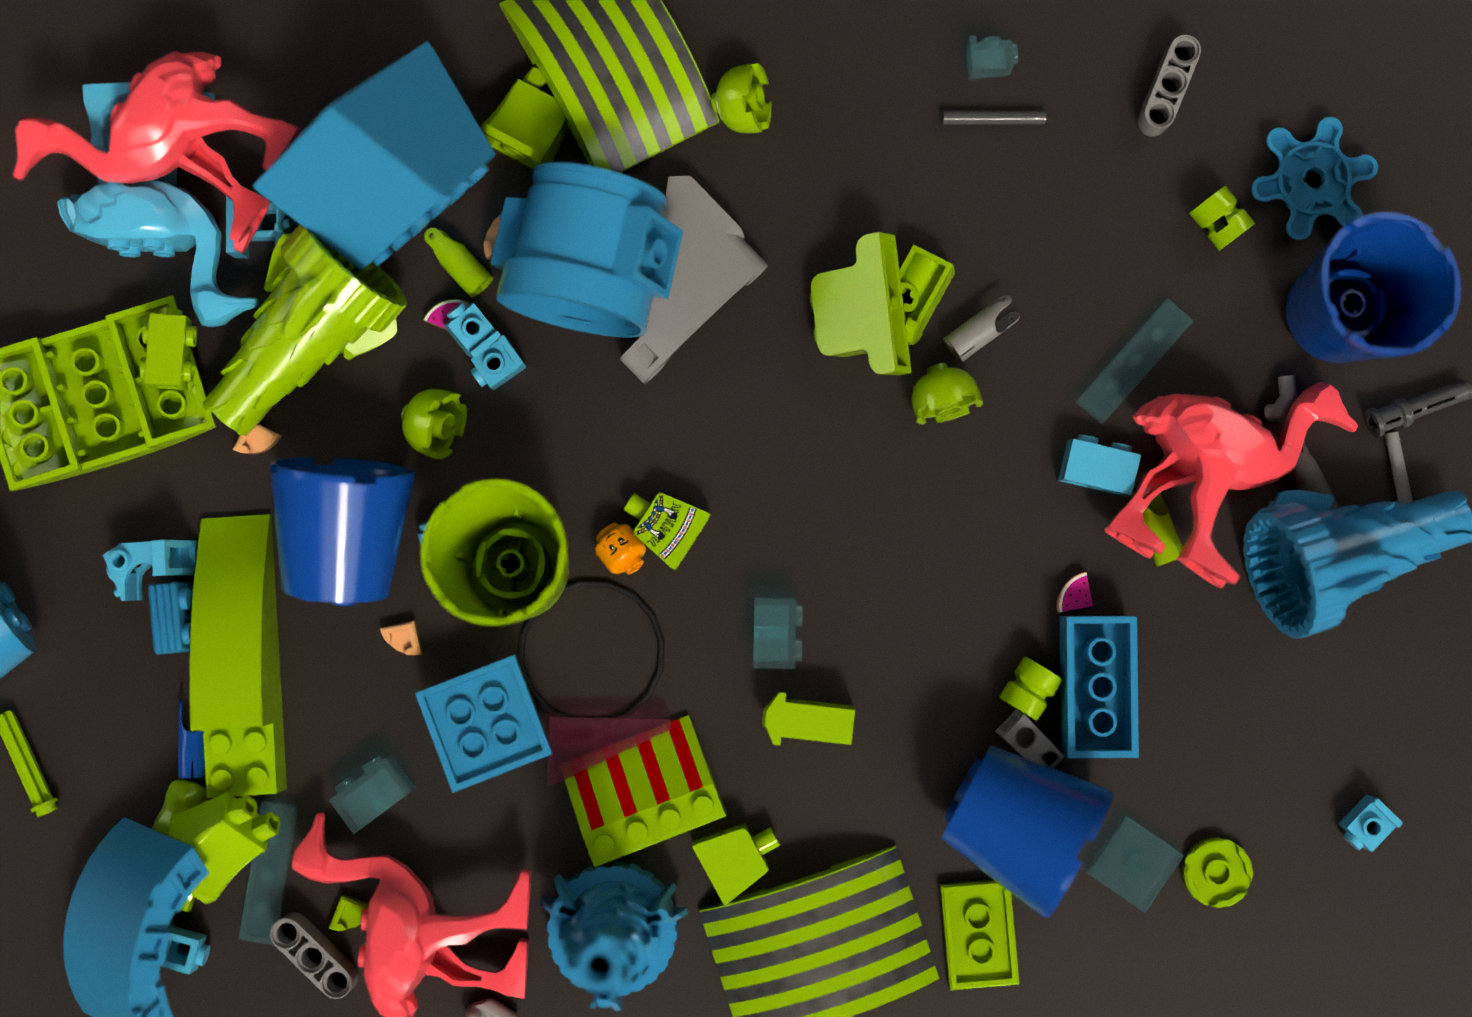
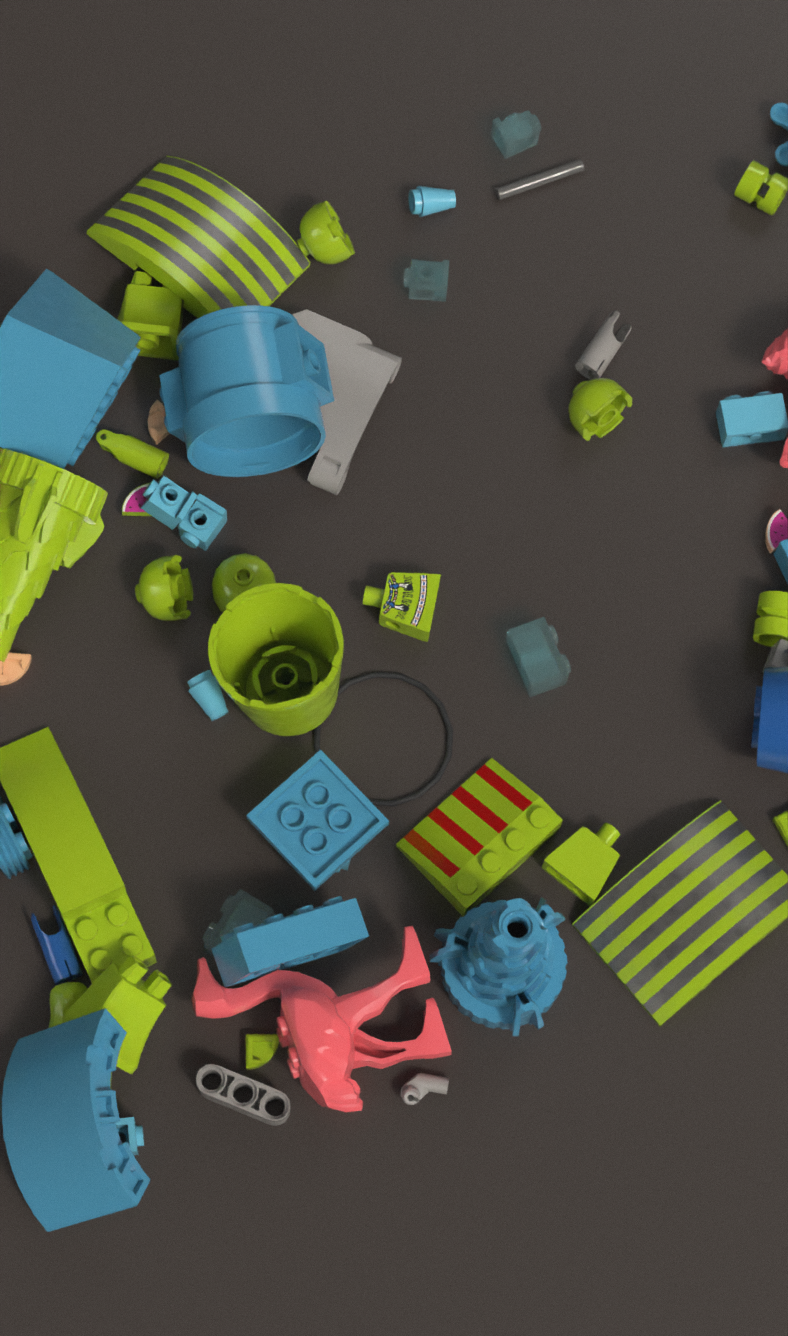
camera: 30 degrees left, 15 degrees down
clear light blue tile [238,801,299,945] -> none
blue cone [270,457,415,606] -> none
light nougat tile [380,621,423,655] -> none
clear pink wing [547,717,672,785] -> none
light orange head [595,523,646,575] -> none
lime piece [762,691,855,746] -> none
lime brick [809,232,912,375] -> none
lime piece [899,244,955,345] -> none
clear light blue tile [1075,298,1193,424] -> none
light grey beam [1137,34,1201,137] -> none
none -> lime cylinder [212,553,276,612]
none -> dark azure brick [212,896,369,988]
none -> clear light blue brick [403,260,450,302]
none -> medium azure cone [408,186,456,217]

